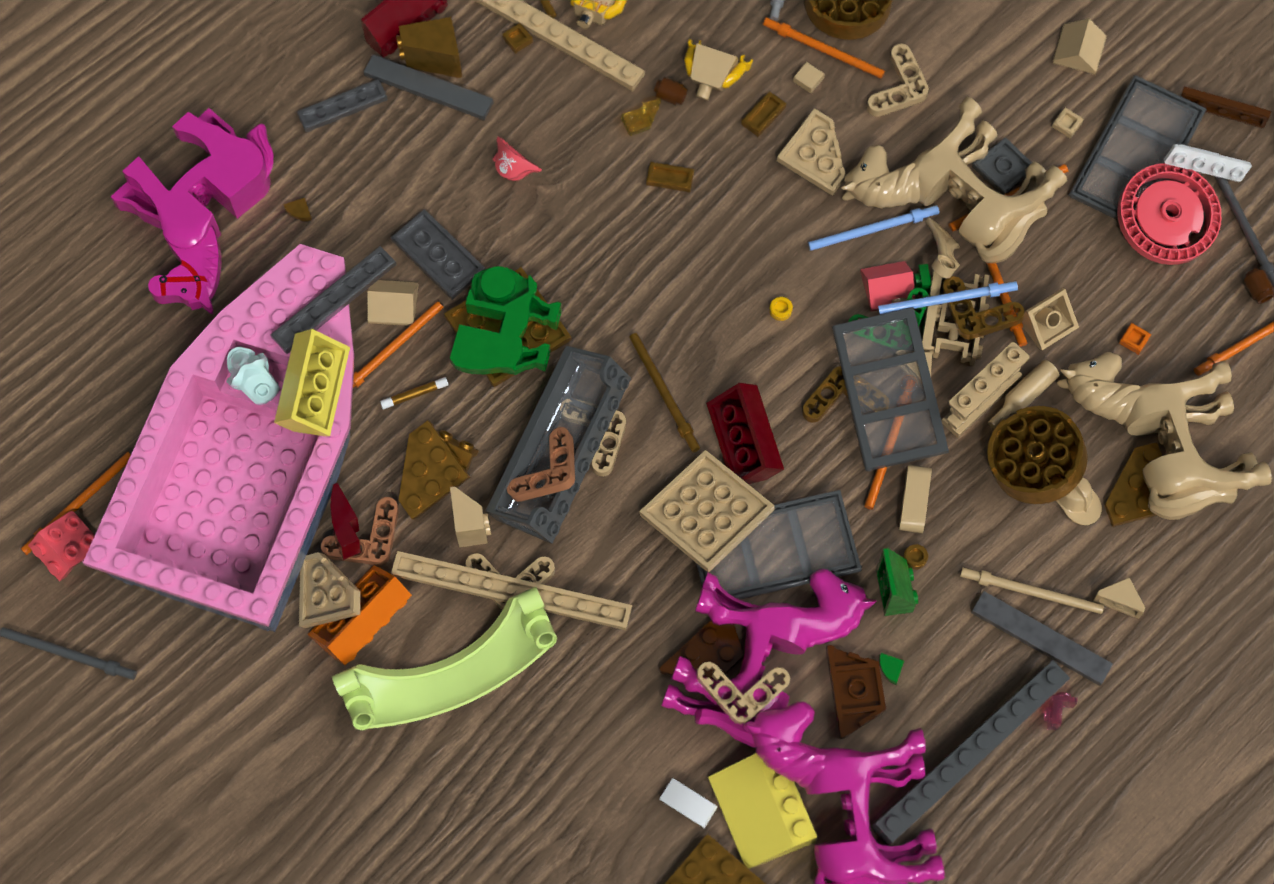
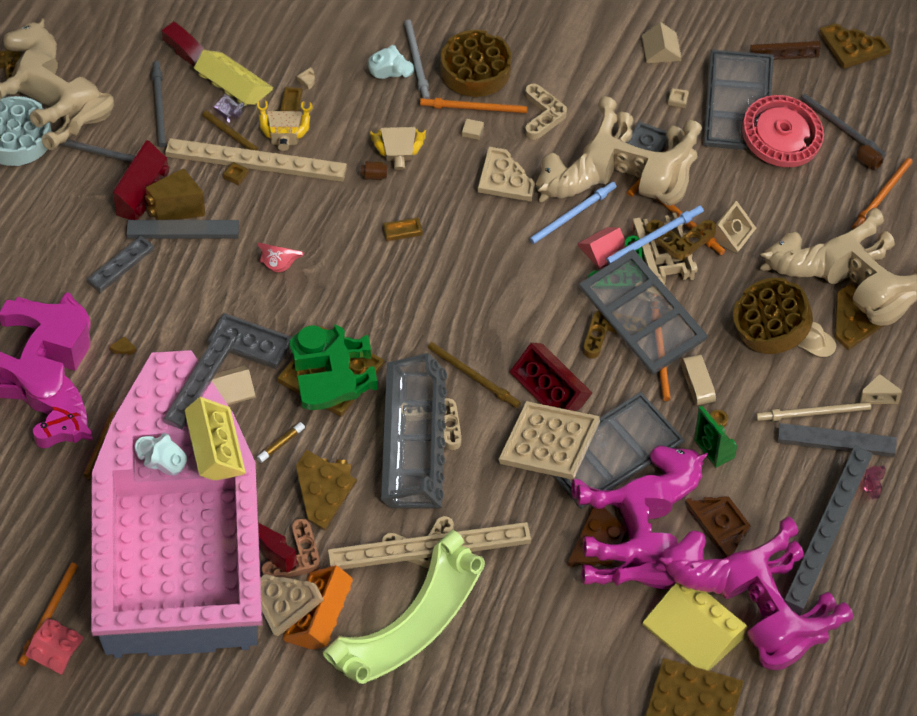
camera: 25 degrees left, 15 degrees down
orange bar [353,301,443,388] -> none
tan slope [450,487,491,547] -> none
nougat beam [507,427,575,502] -> none
clear yellow slope [621,99,661,136] -> none
white slope [660,778,717,828] -> none
tan beam [696,662,790,724] -> none
pearl gold tile [741,91,787,137] -> none
yellow tile [769,297,793,321] -> none
green tile [879,653,904,685] -> none
green plate [913,264,931,295] -> none
tan piece [926,217,960,278] -> none
tan fence [942,342,1030,438] -> none
tan piece [988,360,1059,429] -> none
orange tile [1119,323,1152,355] -> none
white bracket [1164,144,1252,182] -> none

